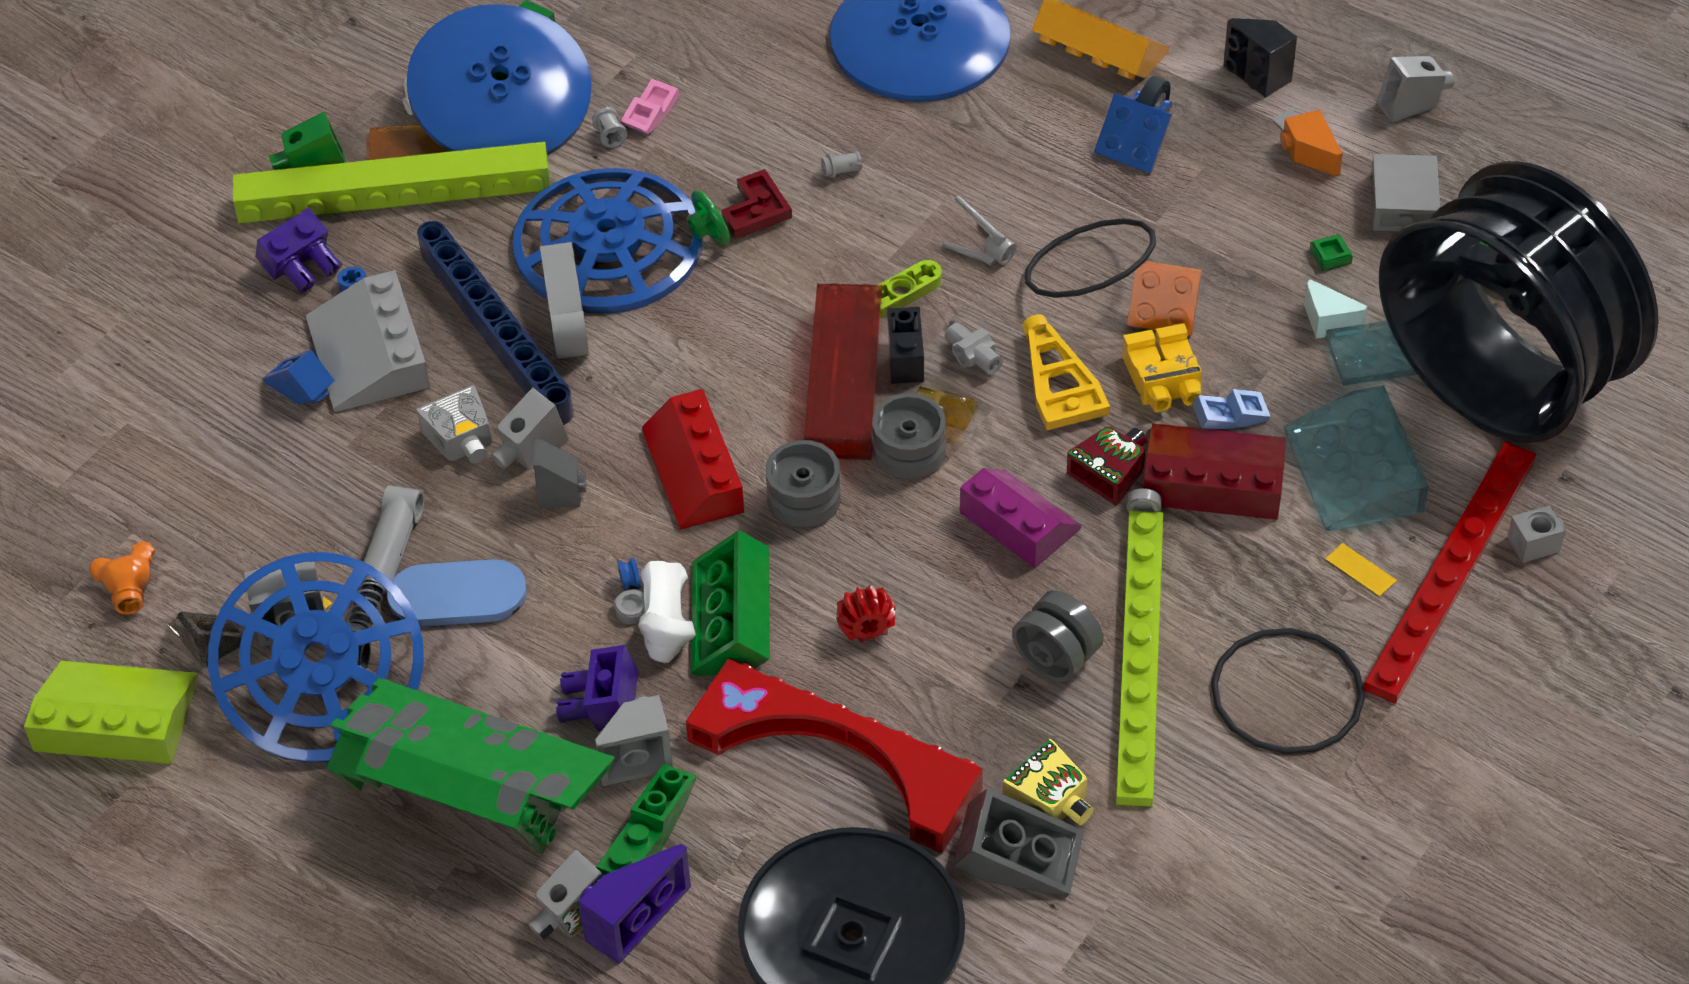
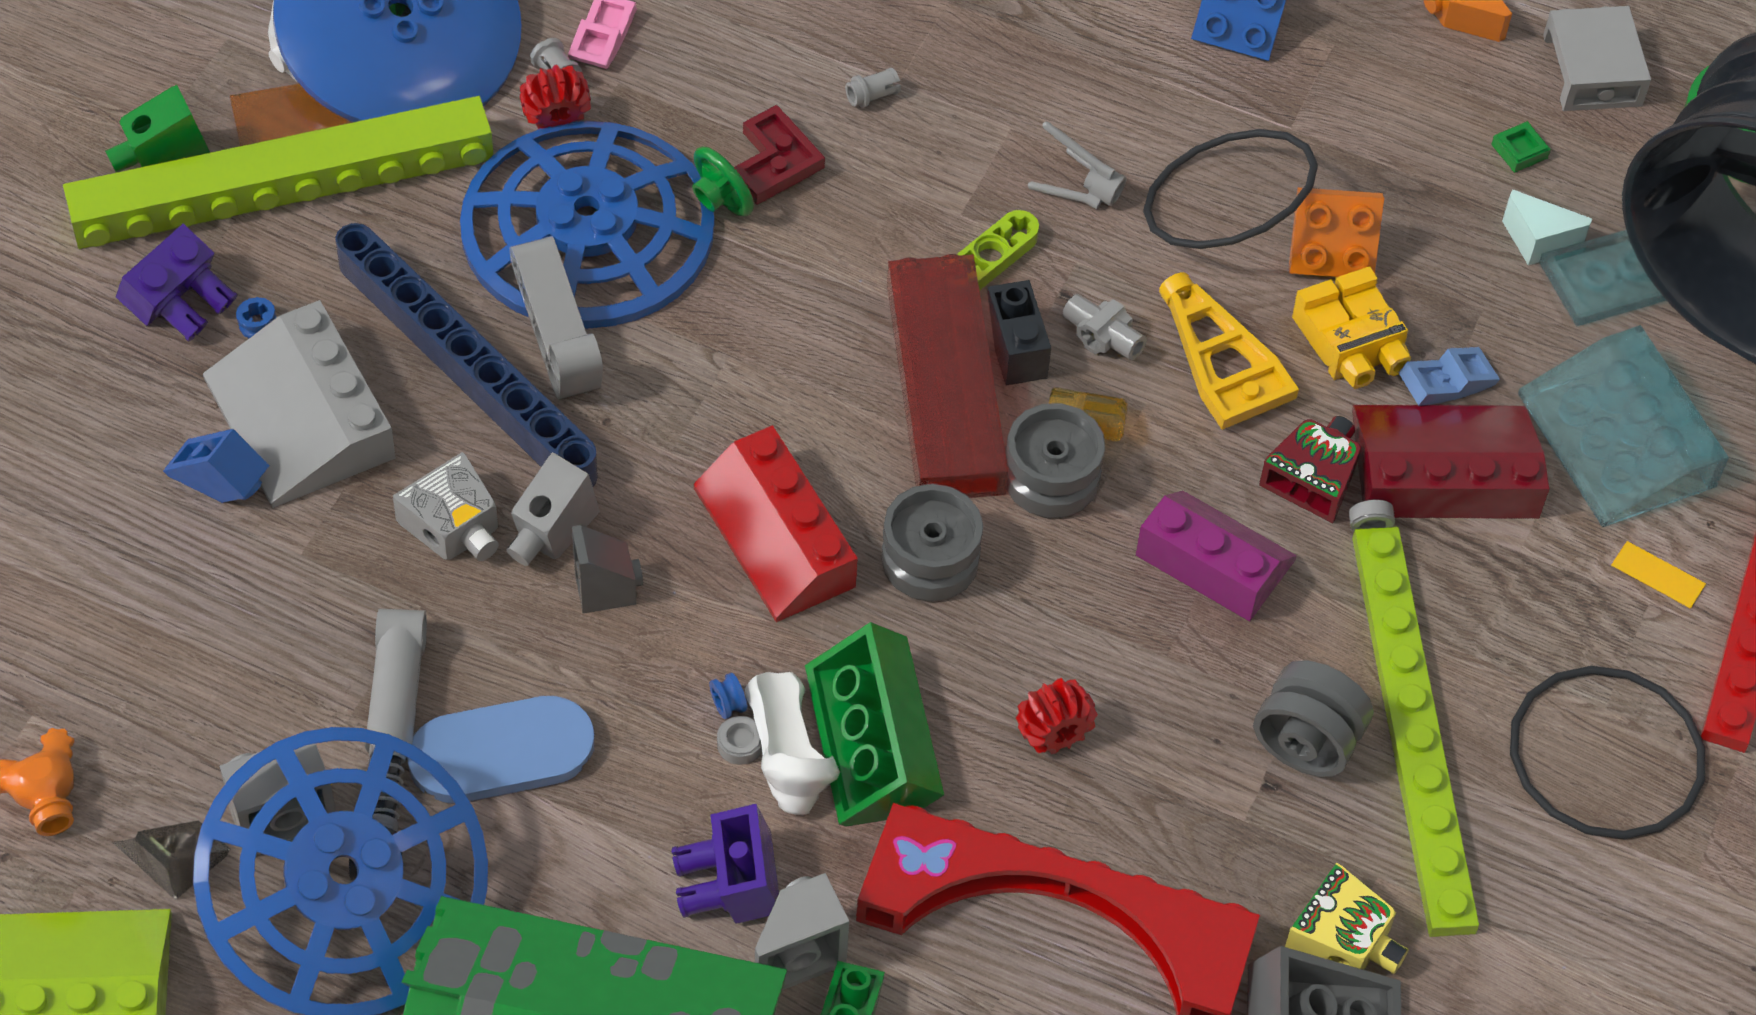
camera: 15 degrees left, 5 degrees up
none -> red gear [520,64,591,129]

